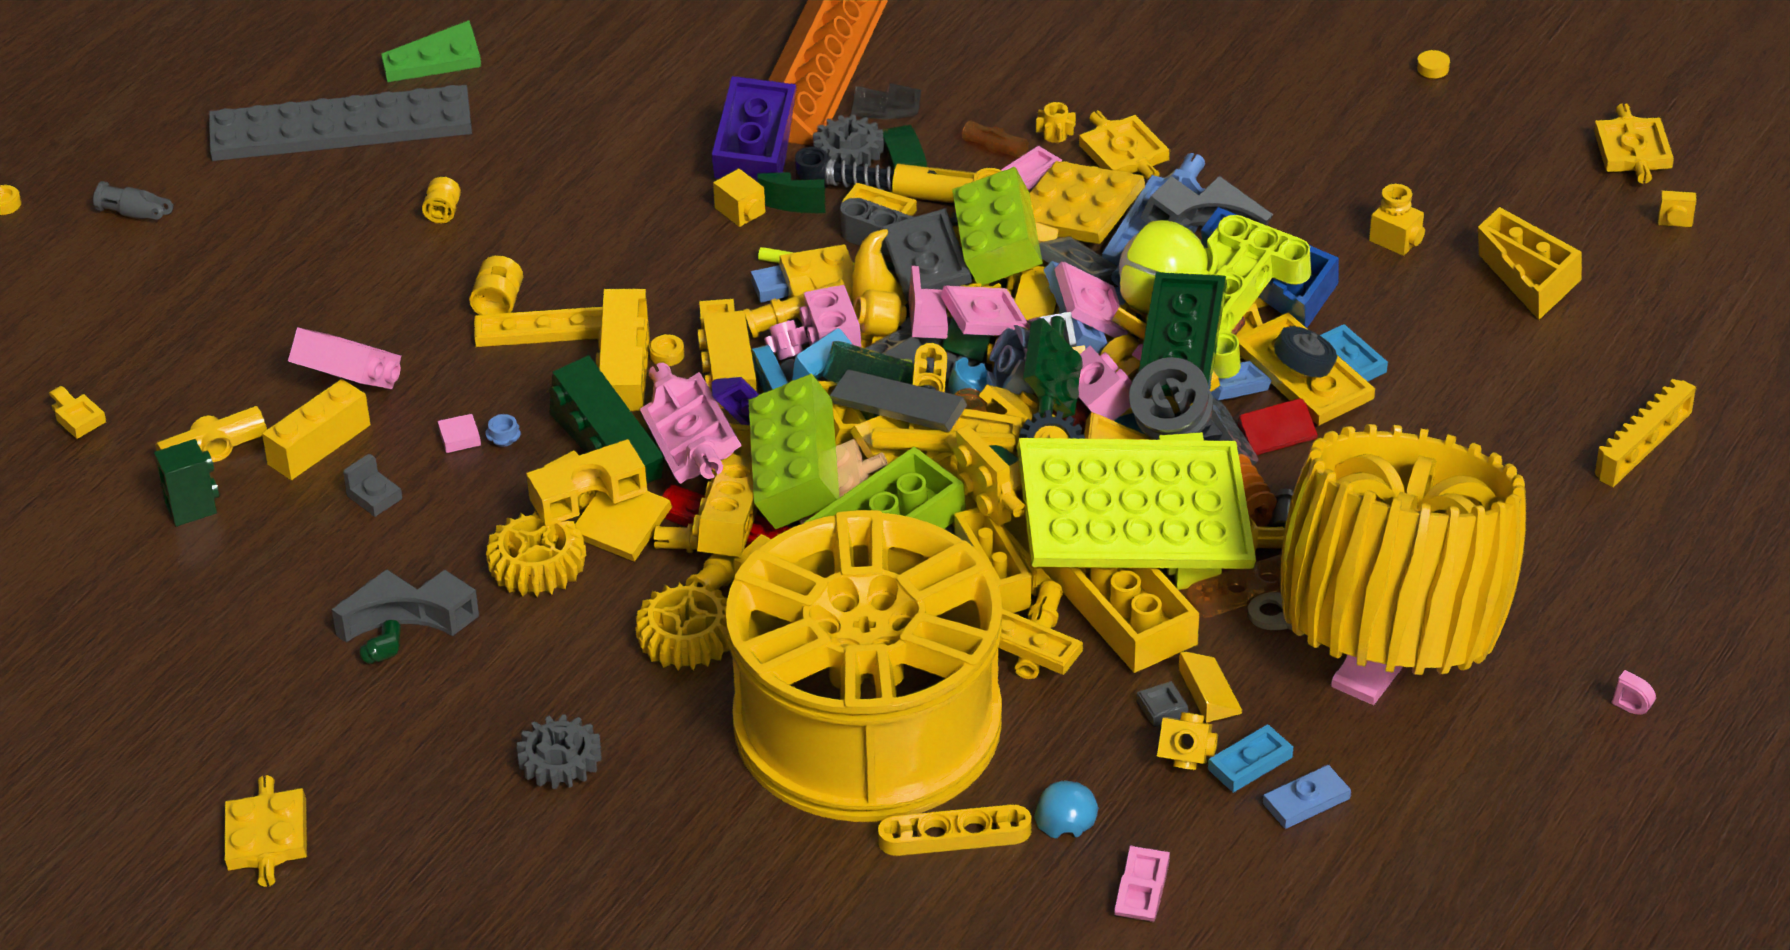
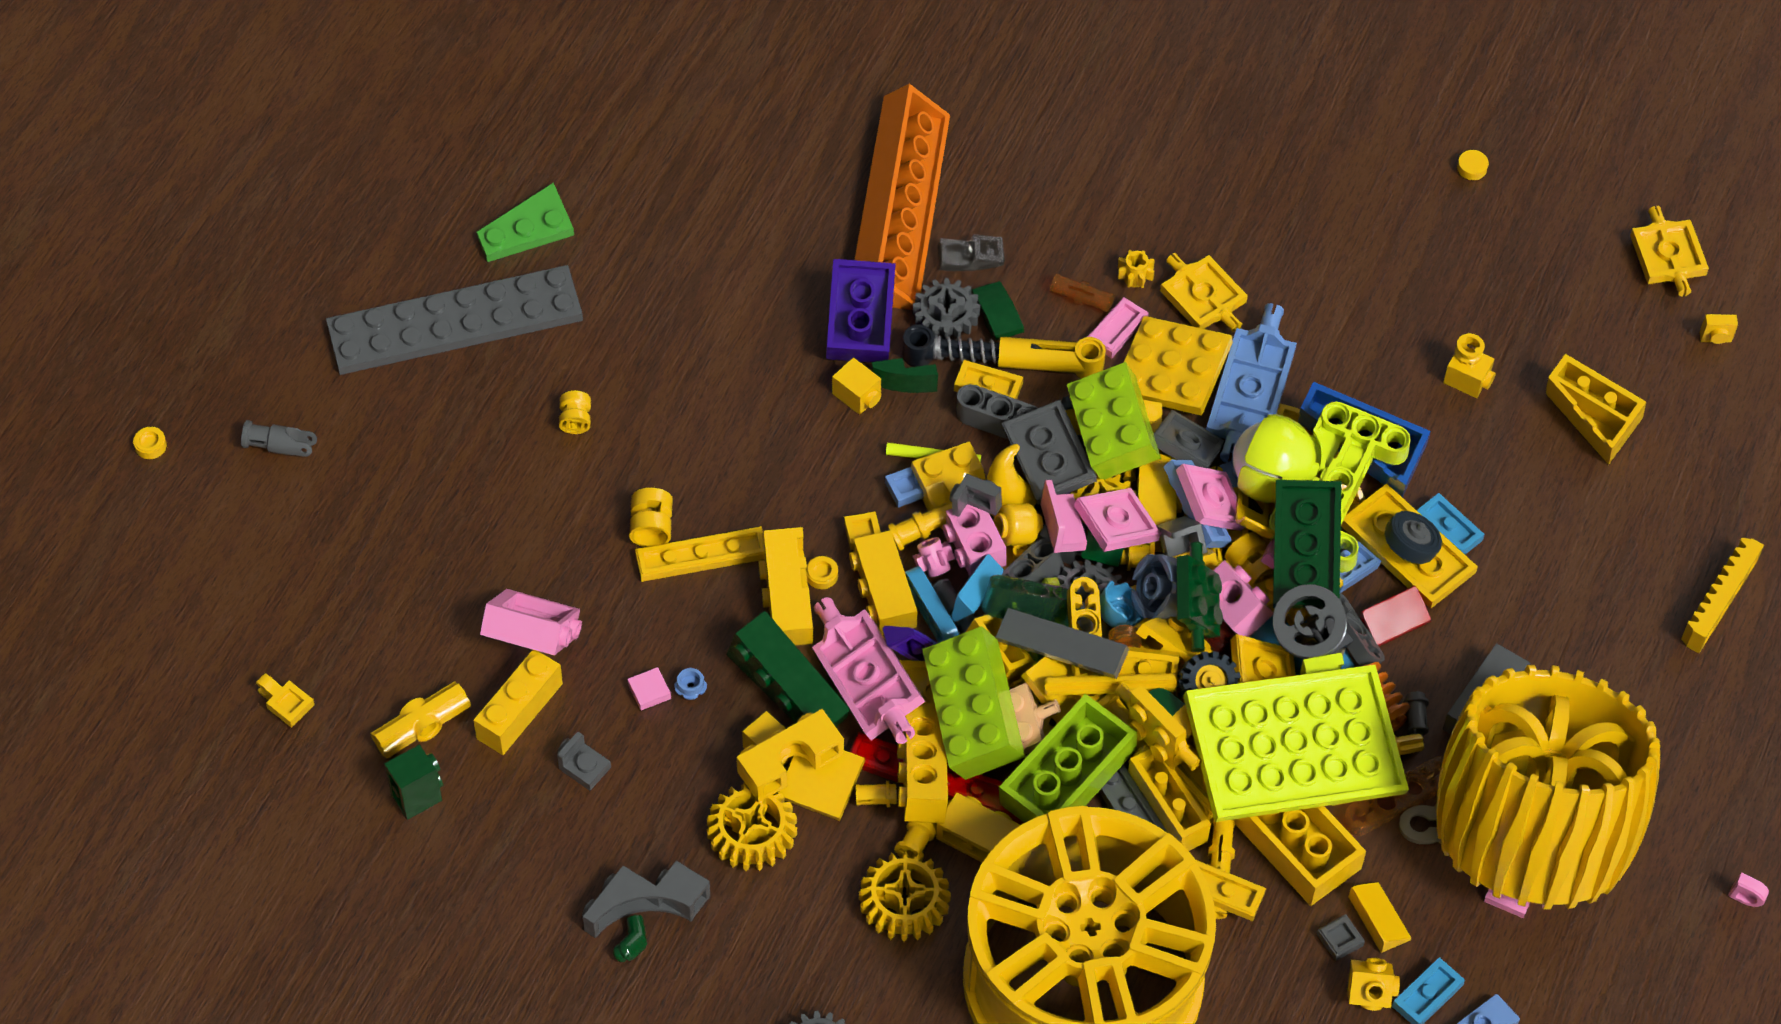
camera: 10 degrees left, 15 degrees up
dark grey arch [1140,176,1273,227] -> none
none -> dark grey bracket [949,474,1002,517]

